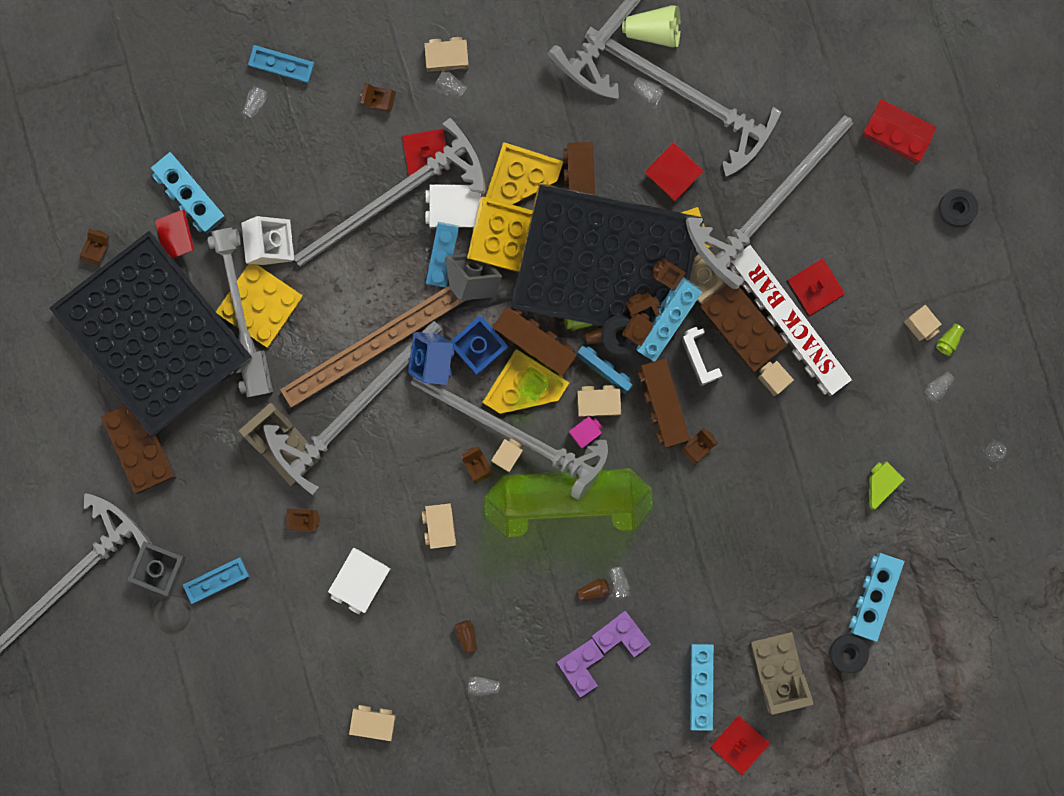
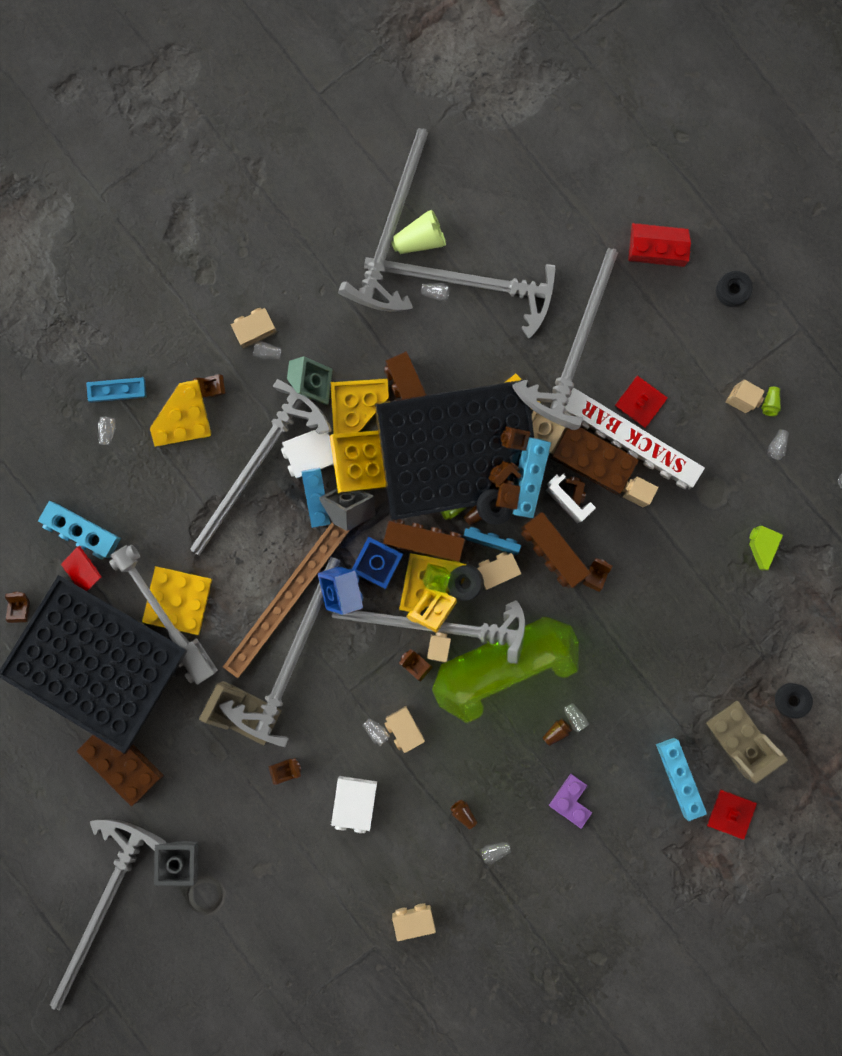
camera: 25 degrees left, 0 degrees up
dark azure plate [183,557,249,604] -> none
white slope [241,216,294,265] -> none
red piece [402,129,450,176] -> none
dark pink brick [569,417,603,449] -> none
medium lavender plate [592,611,651,657] -> none
red piece [644,142,704,201] -> none
medium azure brick [849,553,905,642] -> none
none -> yellow plate [150,380,211,446]
none -> sand green slope [287,356,333,405]
none -> clear cone [362,718,391,747]
none -> yellow plate [407,585,457,633]
none -> black tyre [447,565,484,601]
none -> reddish brown bracket [564,476,586,506]

